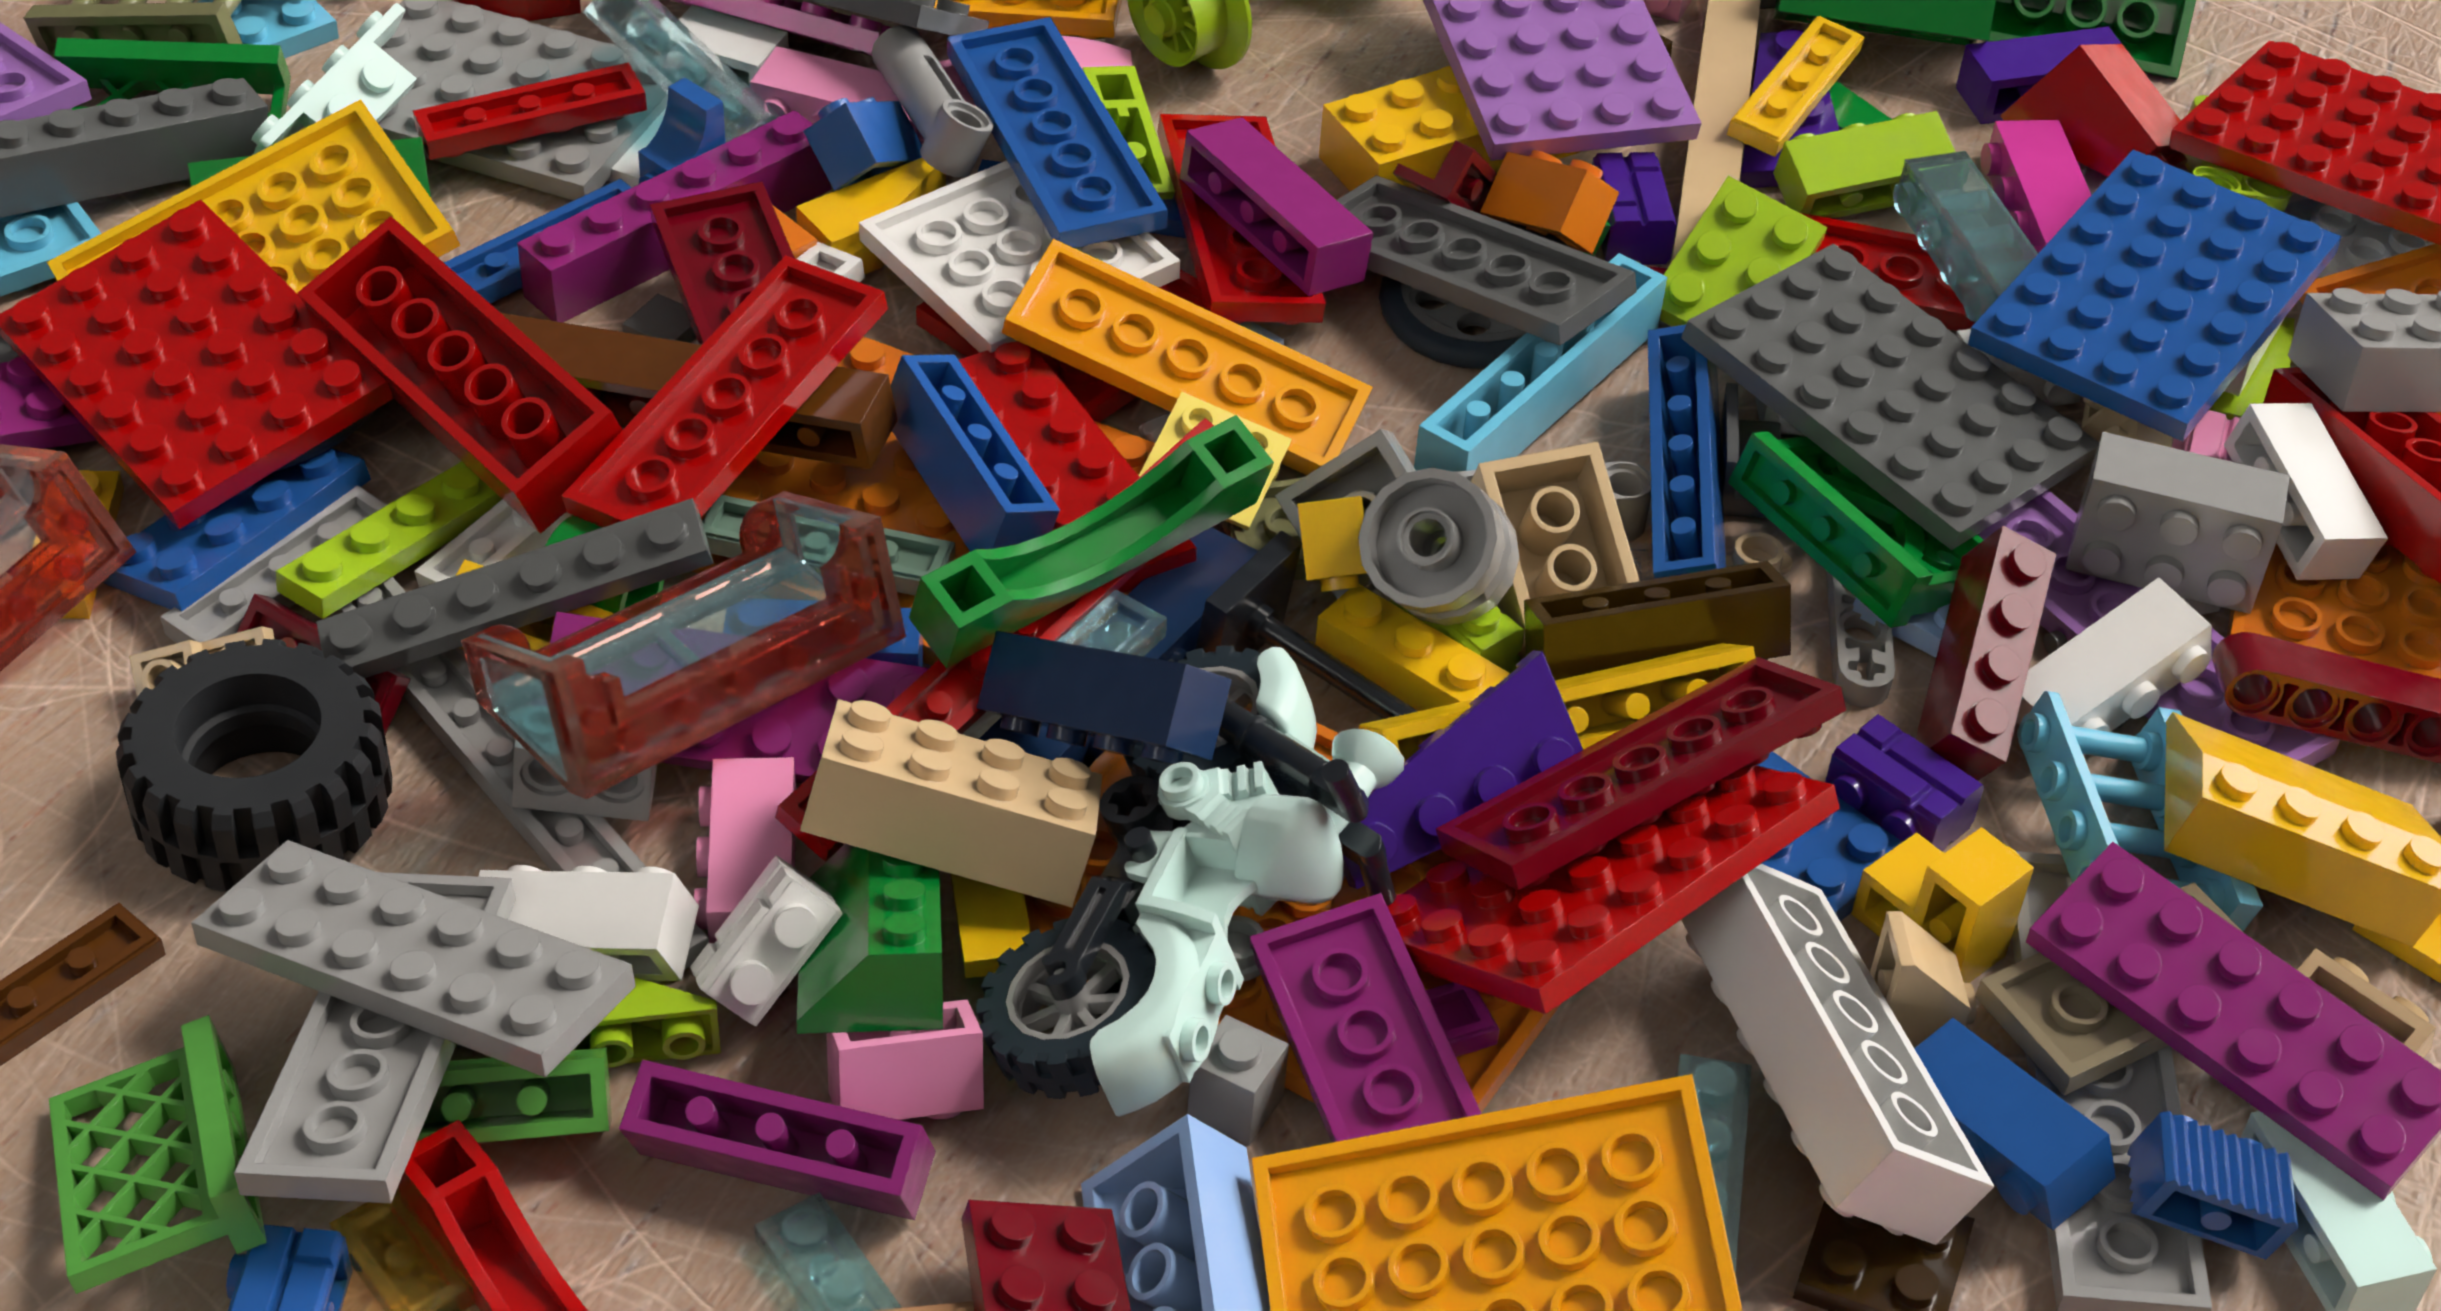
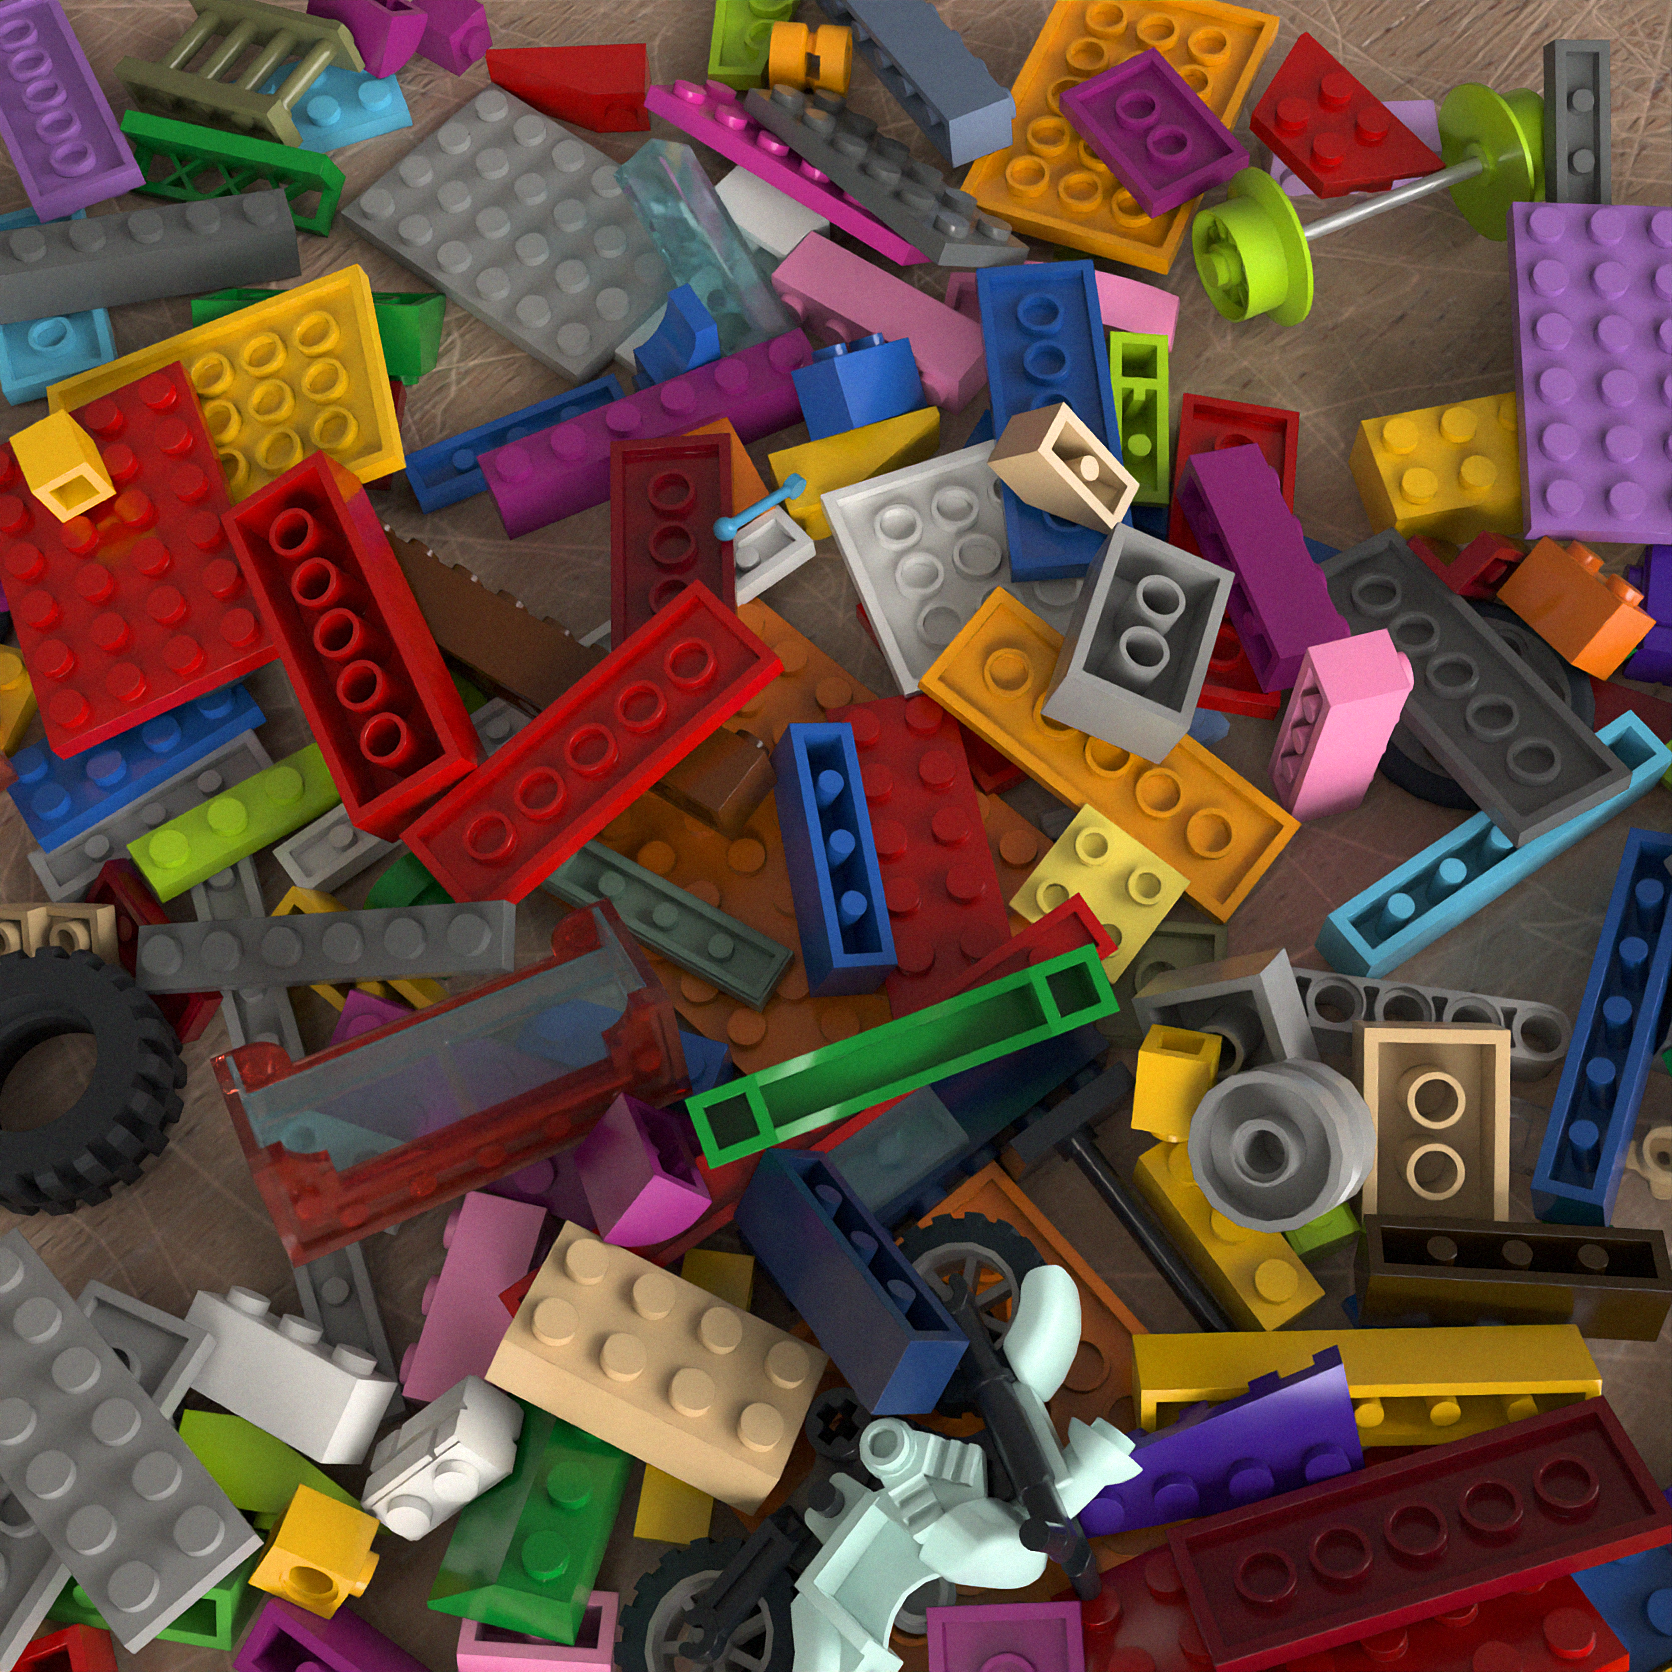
camera: 25 degrees right, 20 degrees up
light aqua bracket [251,3,417,155] -> none
red plate [413,62,647,160] -> none
dark grey tile [622,293,696,343] -> none
light grey piece [872,25,994,178] -> none
none -> yellow brick [9,408,117,523]
none -> yellow brick [248,1483,381,1620]
none -> magenta brick [573,1092,713,1247]
none -> dark azure hinge [713,473,807,541]
none -> tan slope [987,402,1140,535]
none -> light grey brick [1040,521,1235,765]
none -> bright pink brick [1266,628,1414,823]

